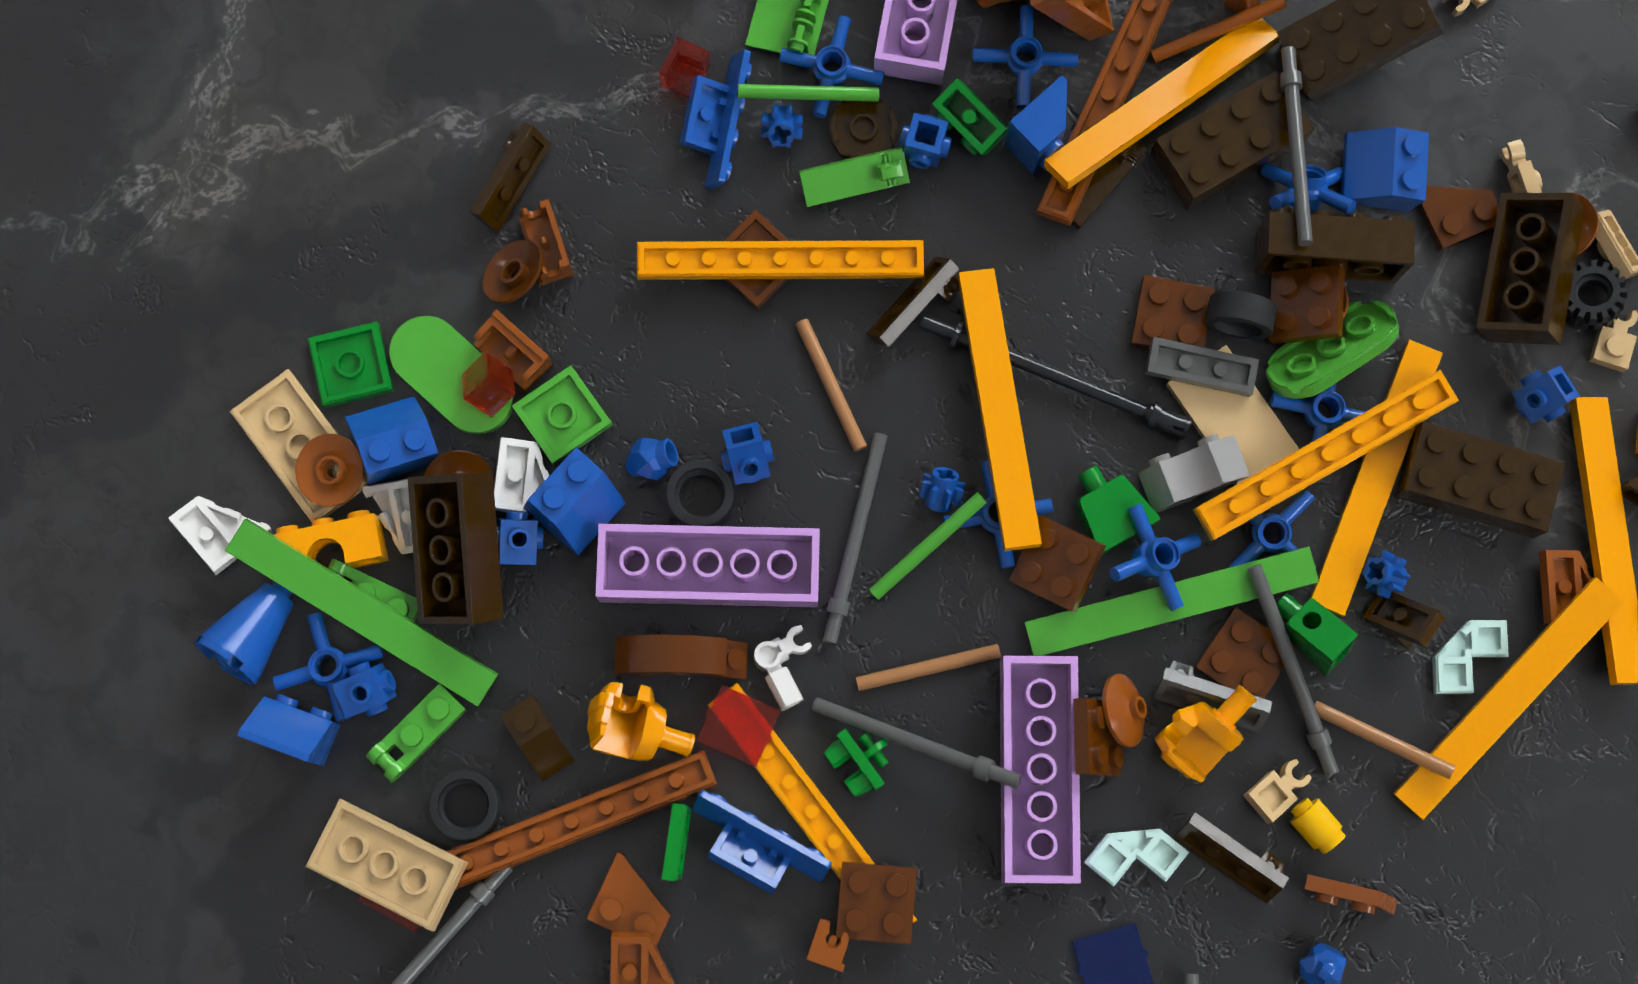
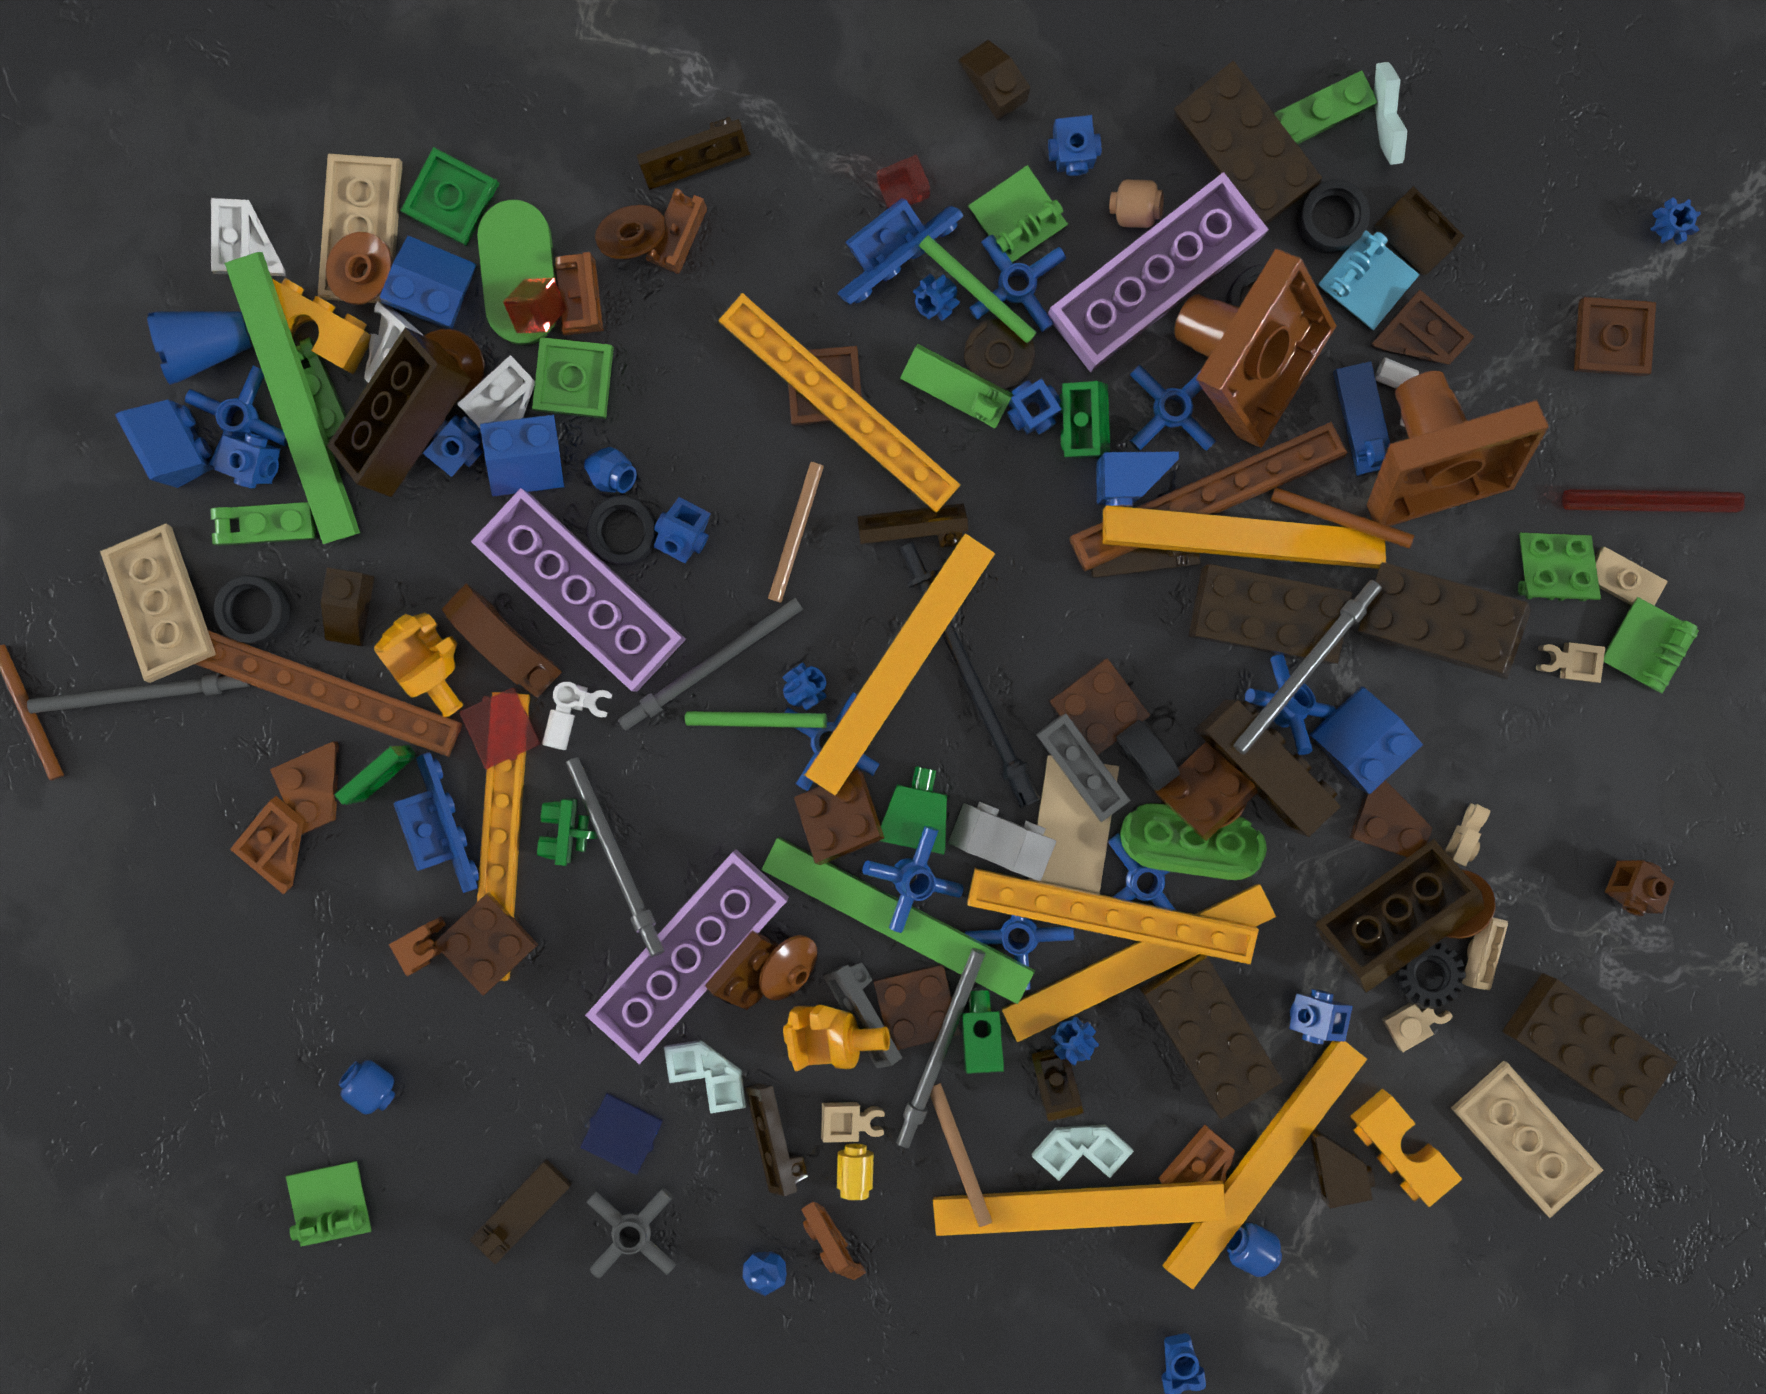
camera: 45 degrees right, 10 degrees up
medium nougat bar [855,644,1001,691] -> none

